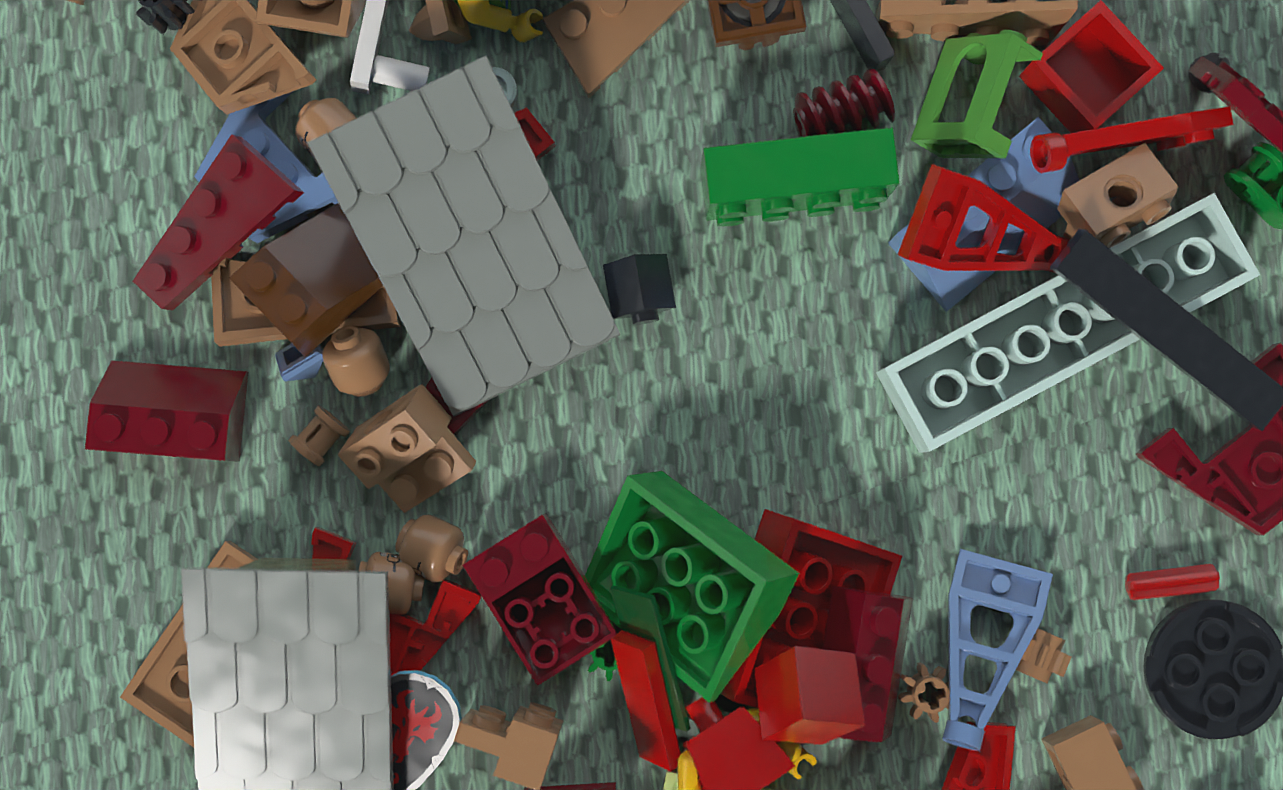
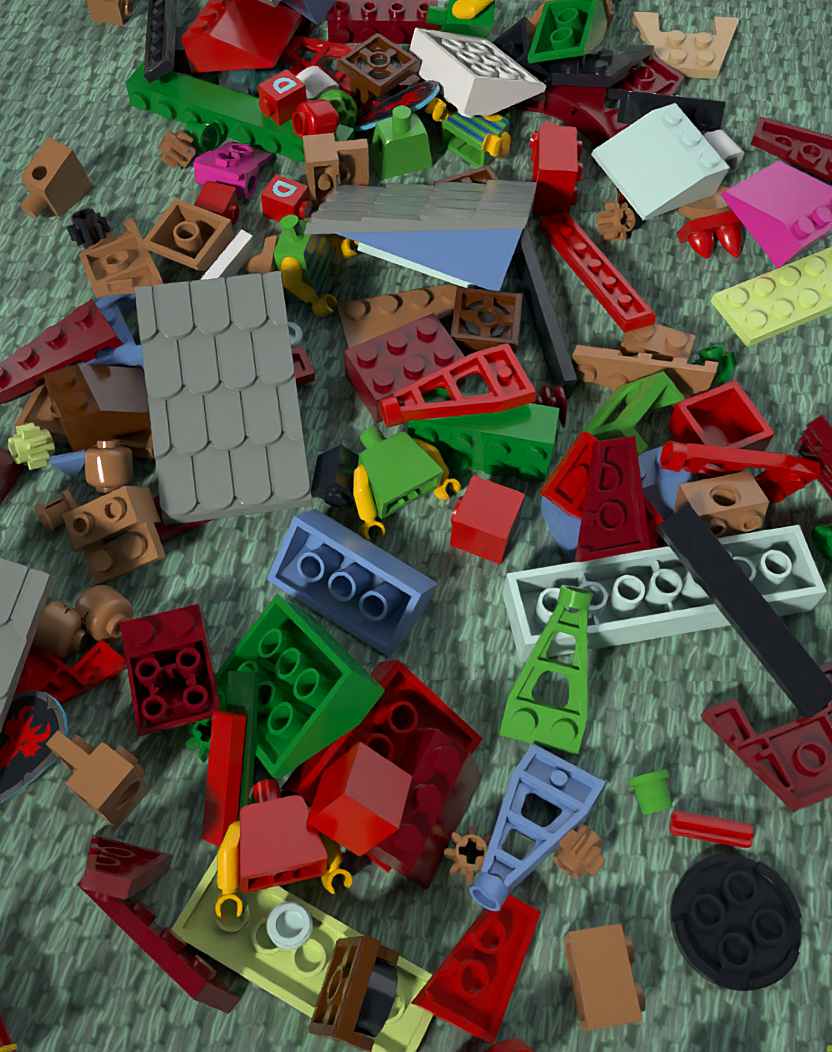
camera: 10 degrees right, 25 degrees down
none -> yellowish green gear [8,423,55,470]
none -> medium blue slope [266,509,438,658]
none -> dark red brick [344,313,466,423]
none -> bright green torso [353,426,461,542]
none -> red plate [379,343,536,428]
none -> red head [450,475,525,564]
none -> bright green plate [499,585,593,756]
none -> dark red wing [575,435,651,562]
none -> bright green piece [627,769,673,815]

